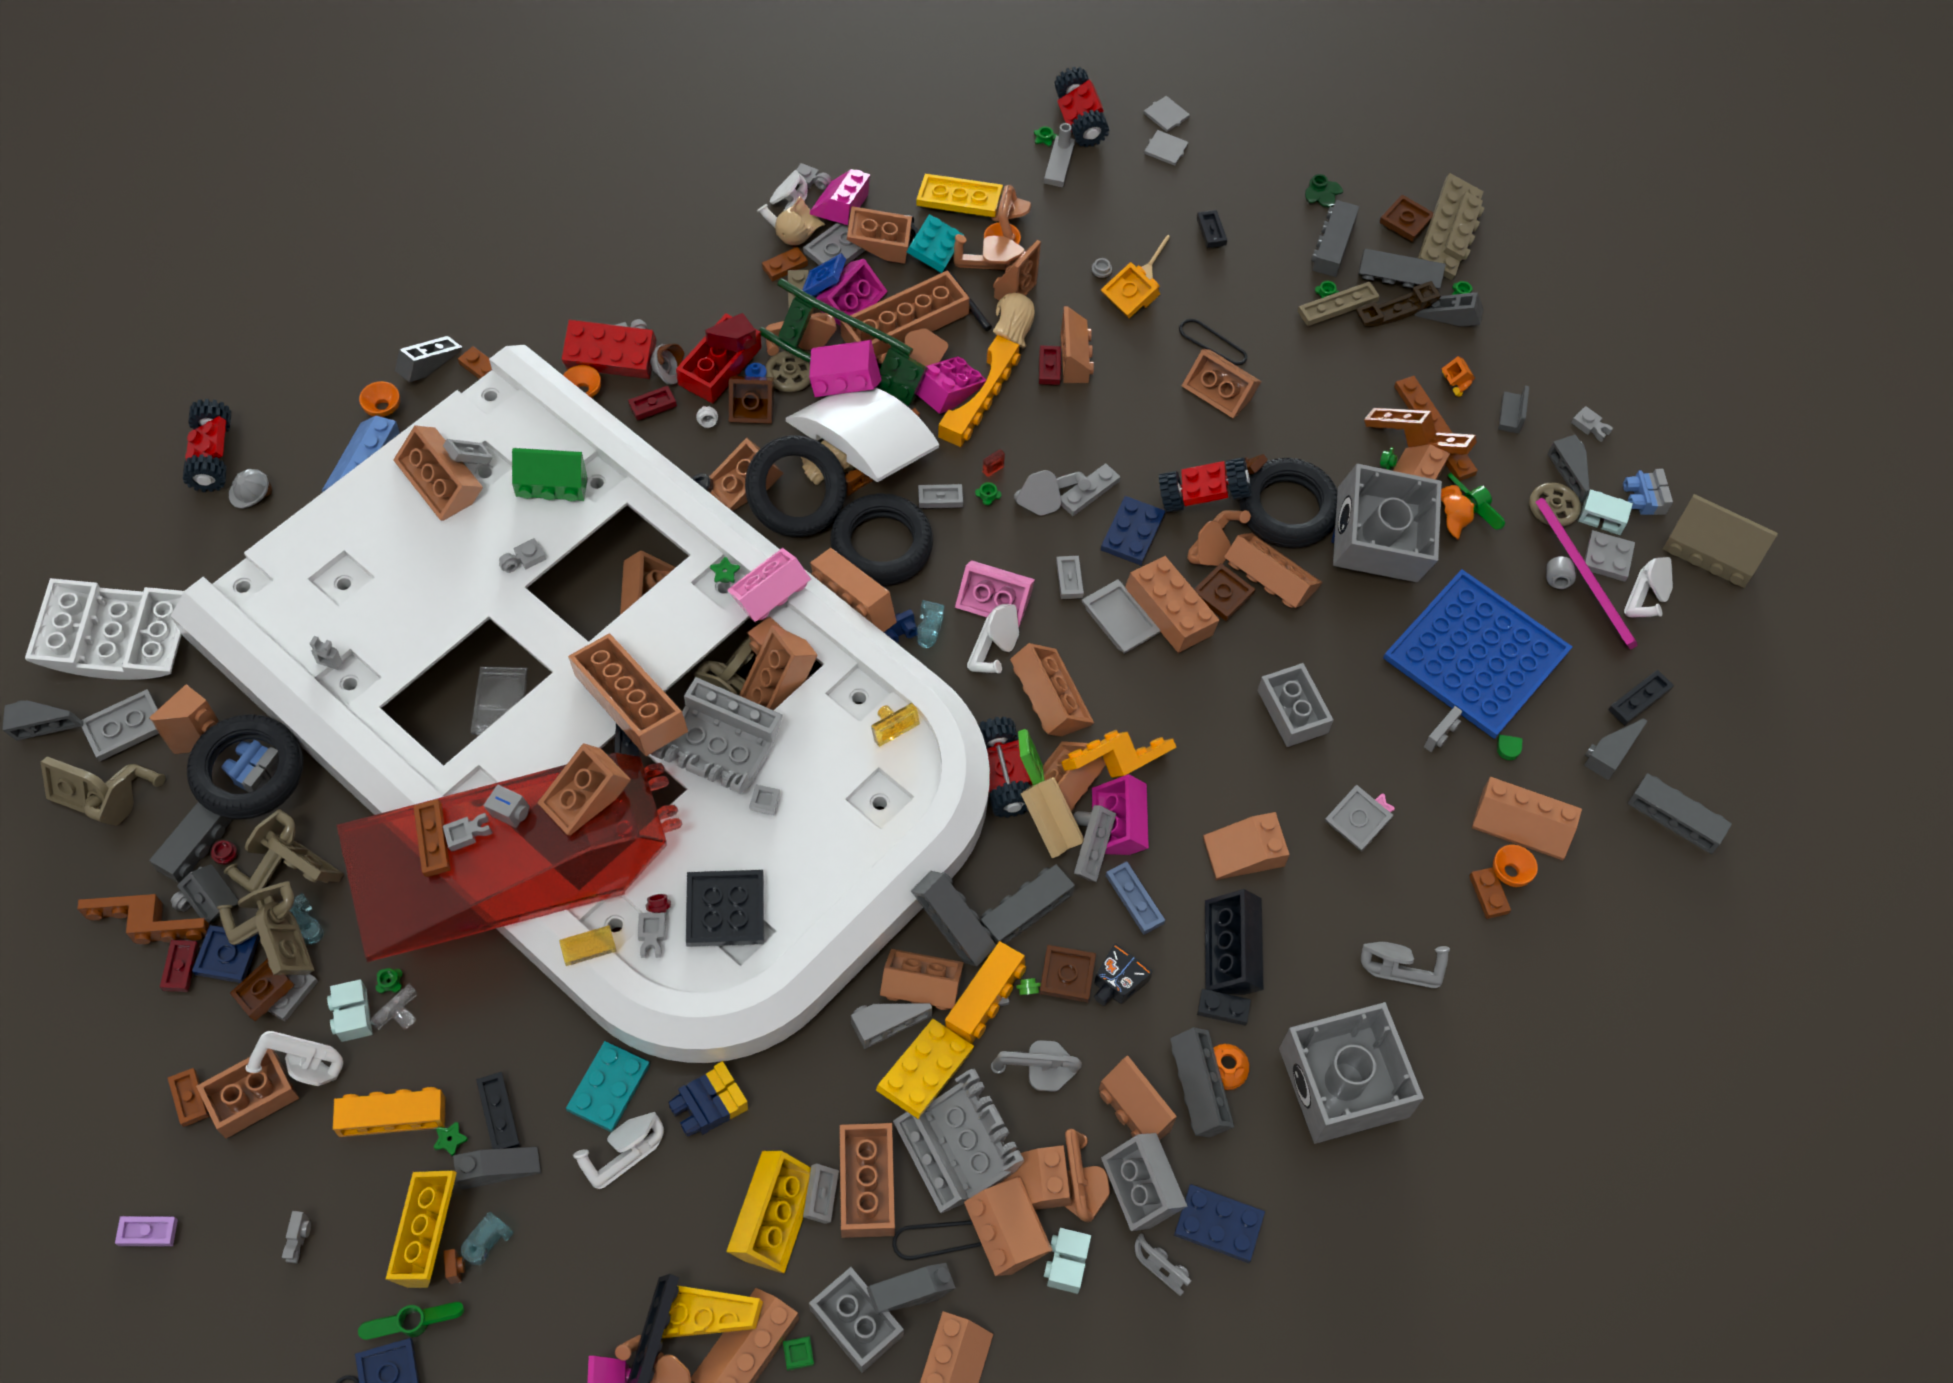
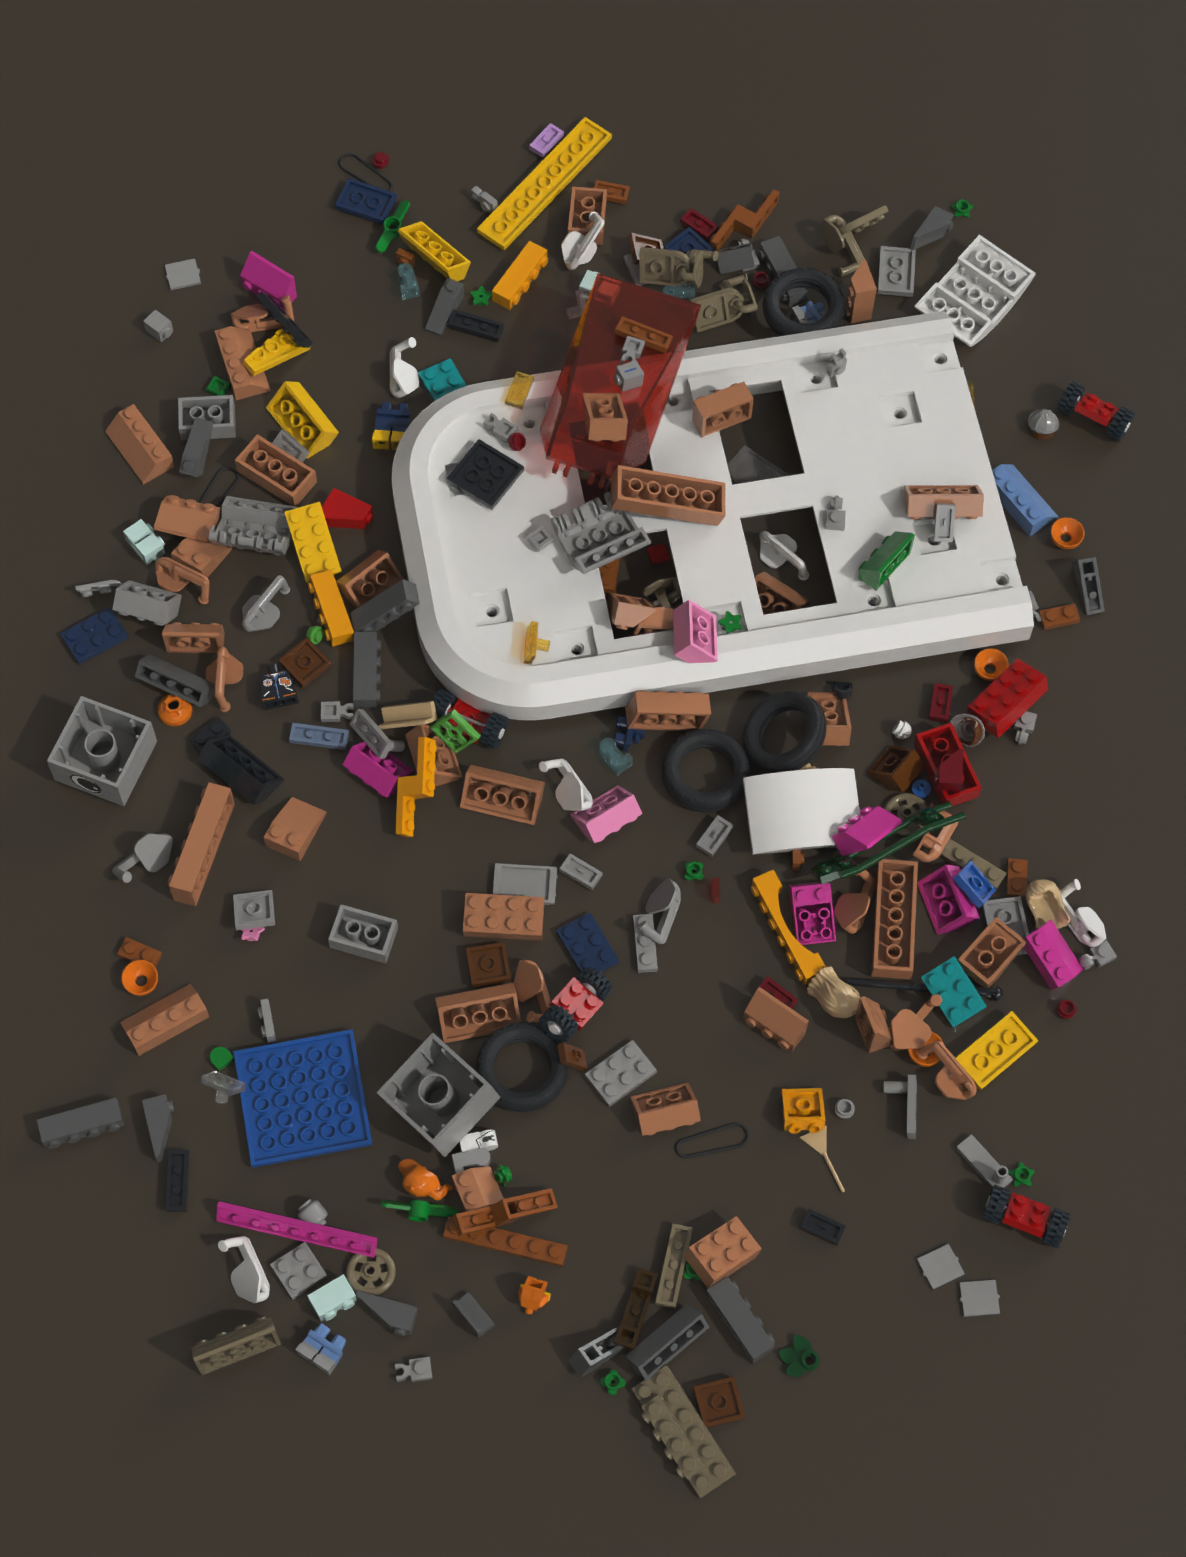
camera: 130 degrees right, 5 degrees up
light grey slope [851,1004,932,1049] -> none
none -> nougat brick [168,782,235,907]
none -> clear tile [201,1071,246,1103]
none -> nougat piece [206,646,244,712]
none -> light grey plate [321,701,354,722]
none -> red slope [322,488,374,529]
none -> yellow plate [477,117,612,251]
none -> light grey plate [585,1040,657,1107]
none -> nougat brick [684,1216,762,1289]
none -> nougat brick [692,382,754,438]
none -> white piece [760,531,809,581]
none -> light grey piece [884,1075,917,1139]
none -> dark red plate [1056,999,1077,1019]

